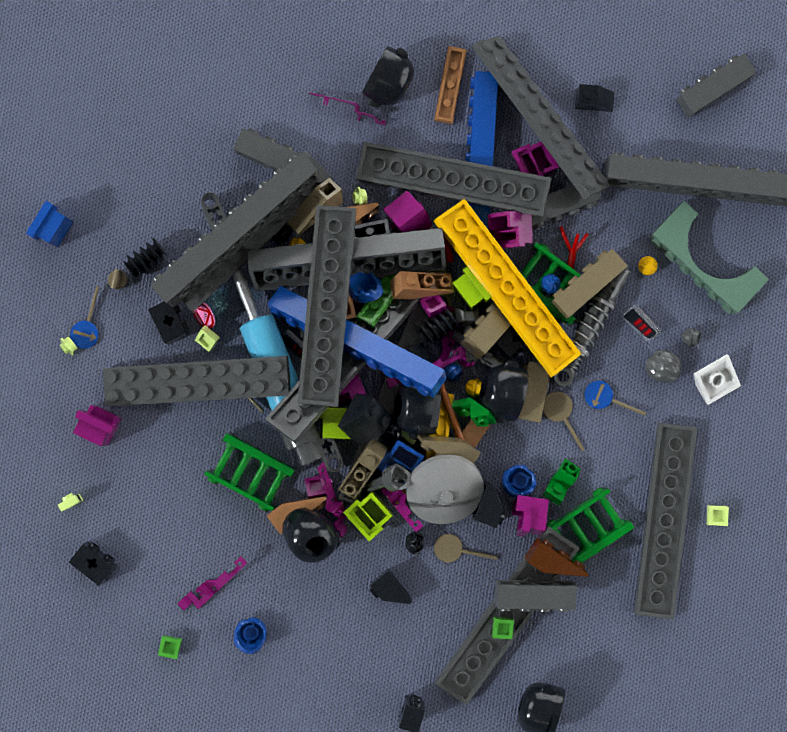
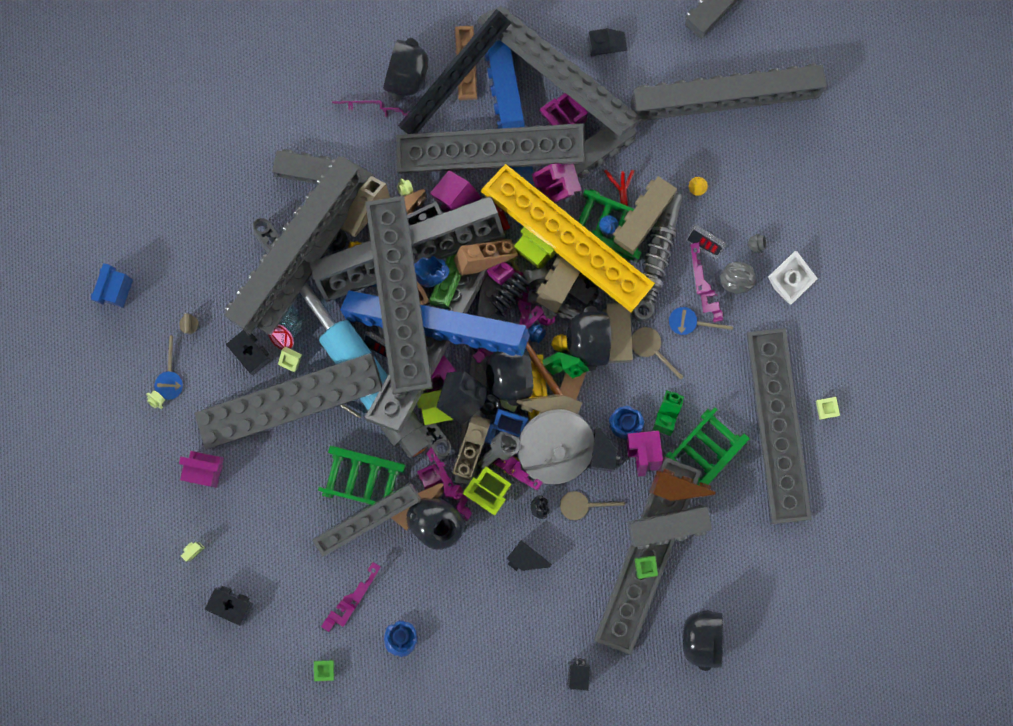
camera: 10 degrees left, 5 degrees down
black piece [123,238,167,278] -> none
sand green arch [649,201,769,314] -> none
none -> dark grey plate [312,483,421,557]
none -> black plate [398,9,512,134]
none -> magenta piece [690,242,723,323]

